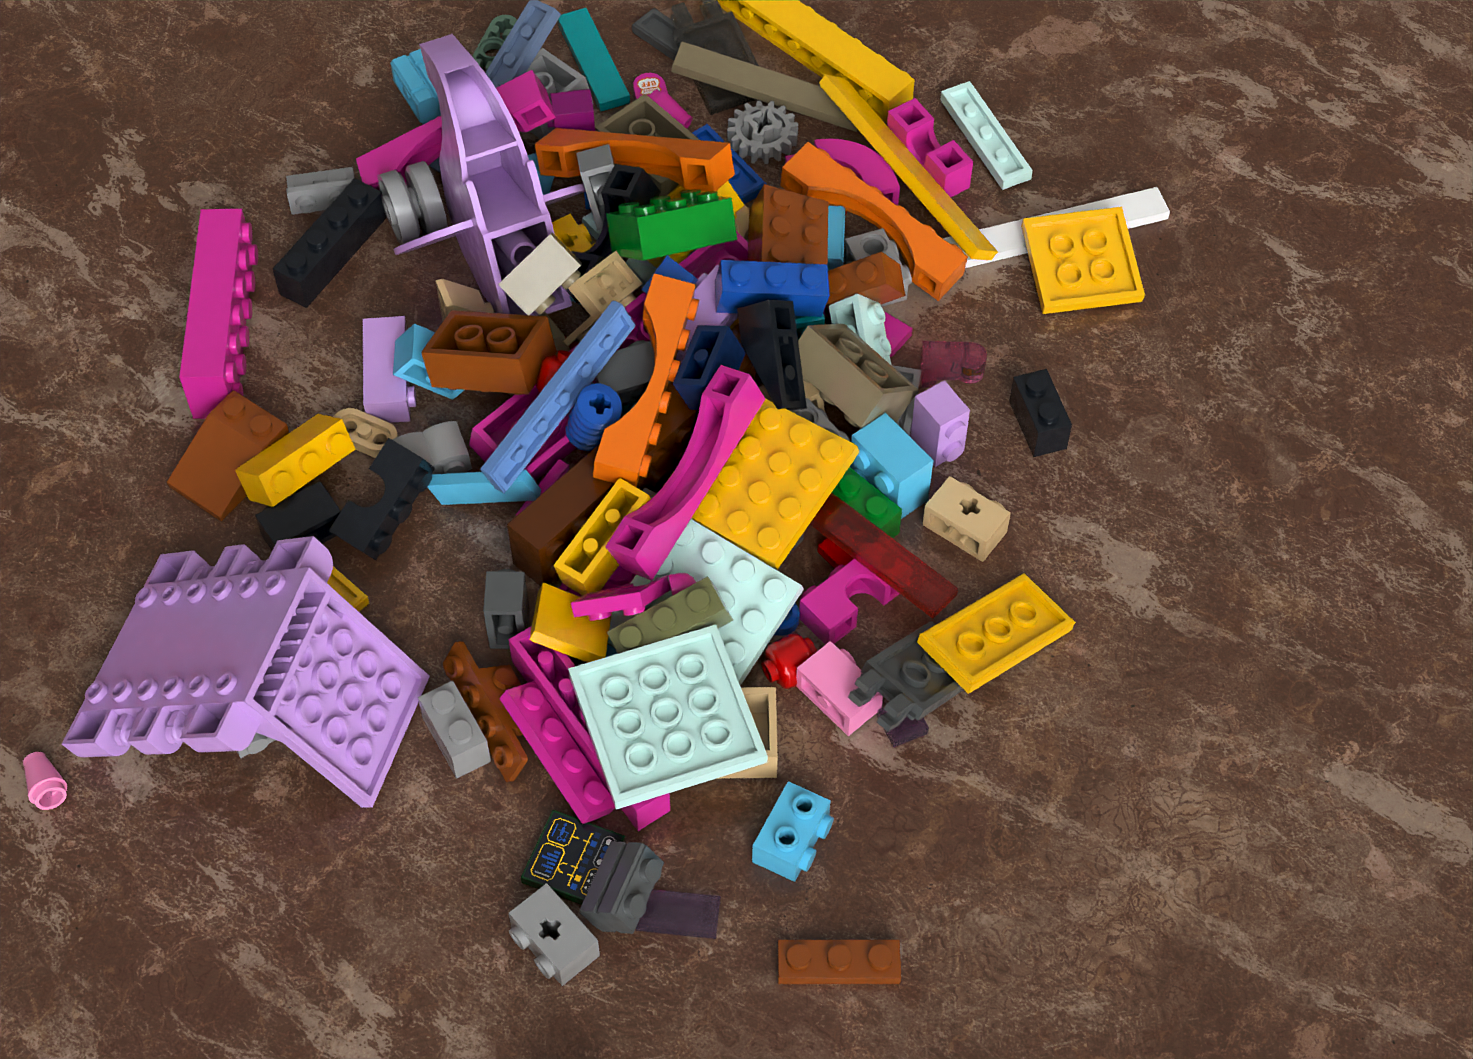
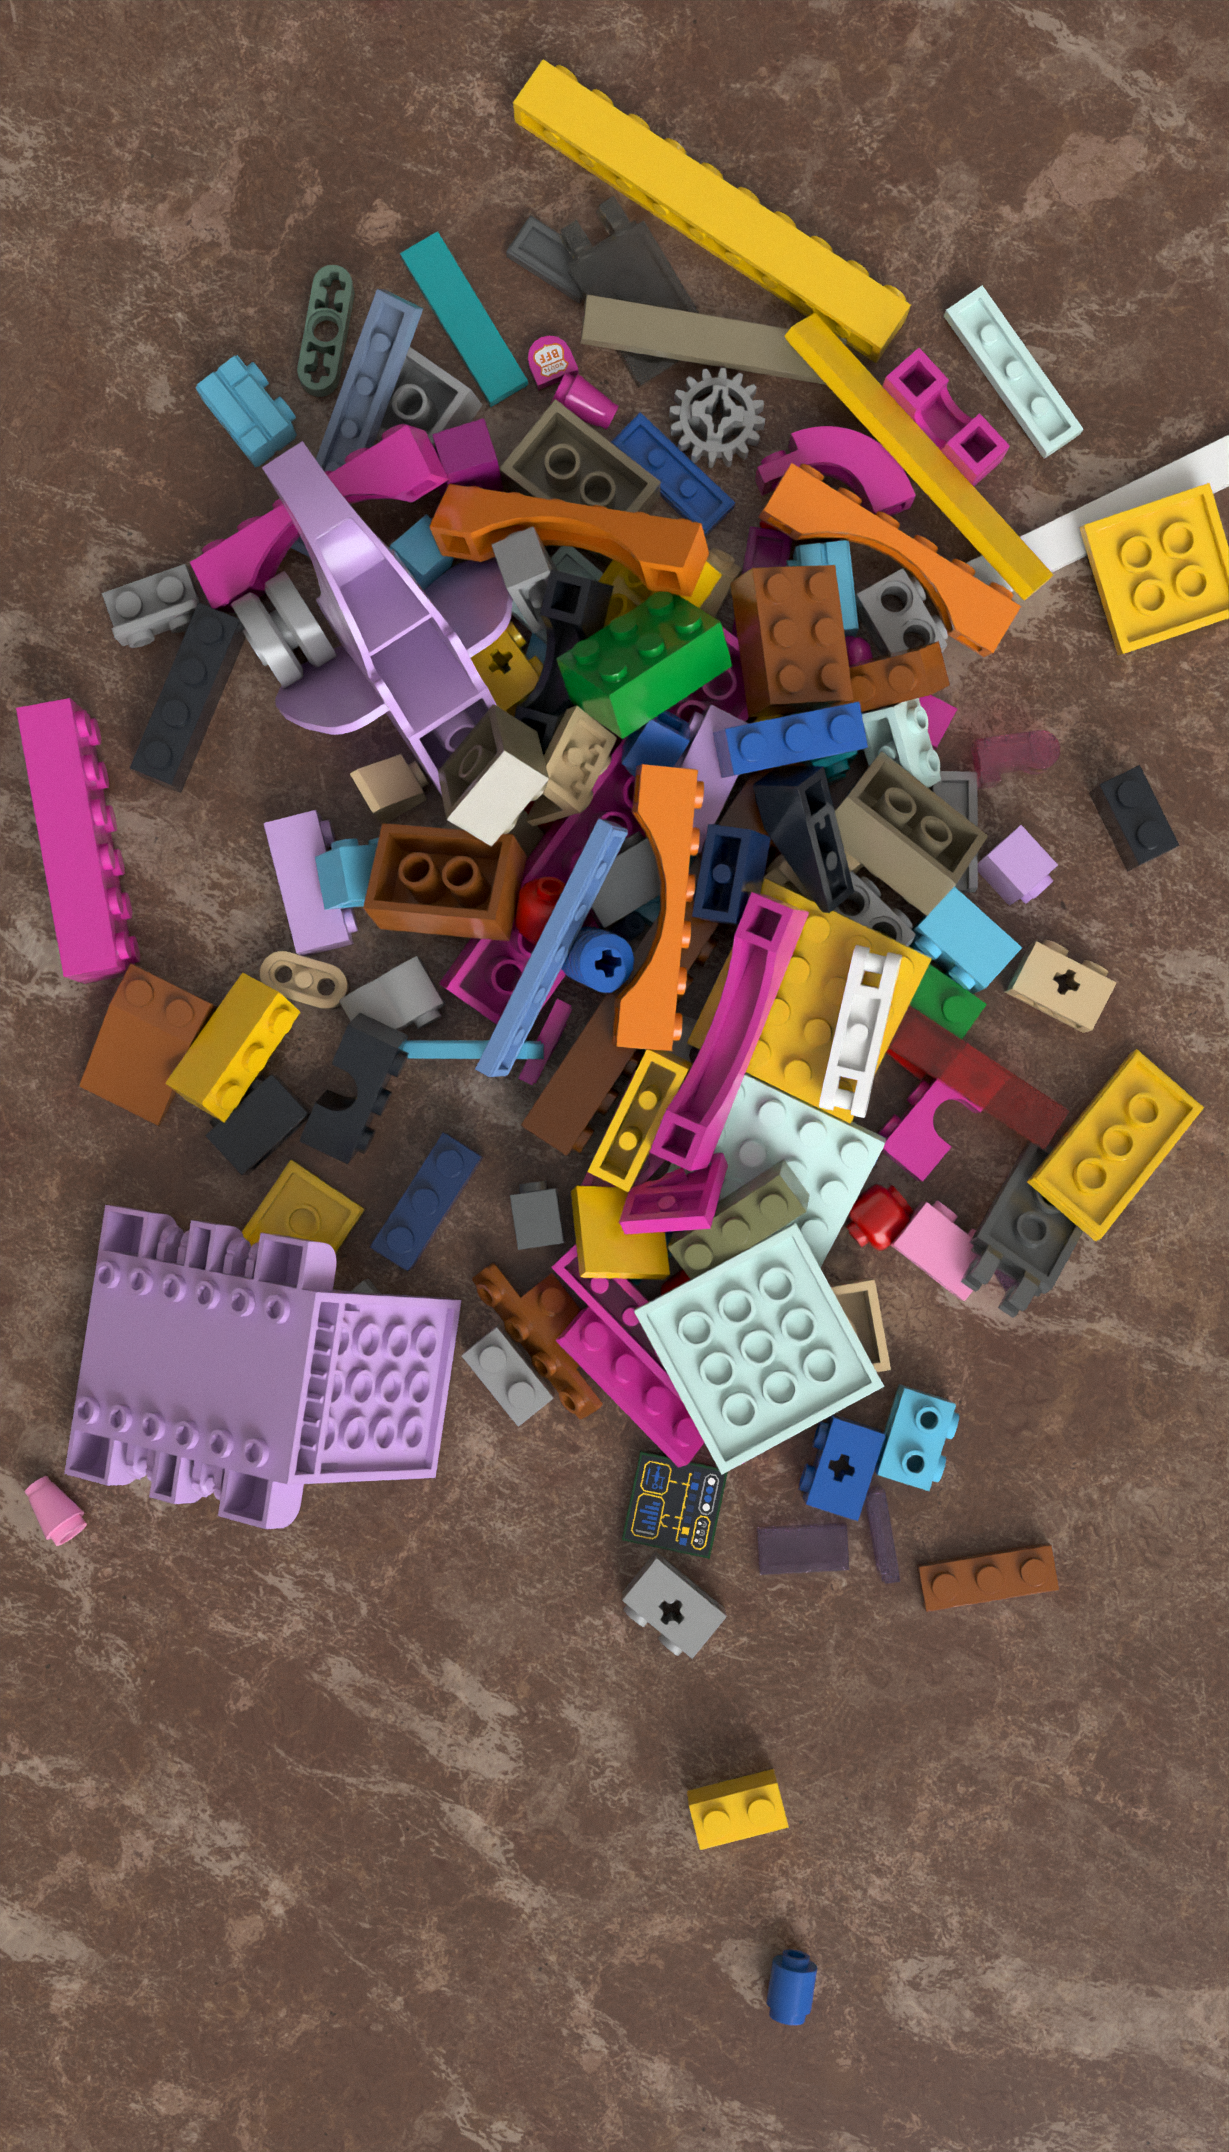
camera: 10 degrees left, 30 degrees up
dark grey brick [579,841,664,934] -> none
dark pink hinge [668,573,696,596] -> none
none -> dark blue brick [370,1132,484,1271]
none -> blue brick [798,1414,886,1521]
none -> white plate [819,945,902,1118]
none -> clear purple tile [865,1485,901,1584]

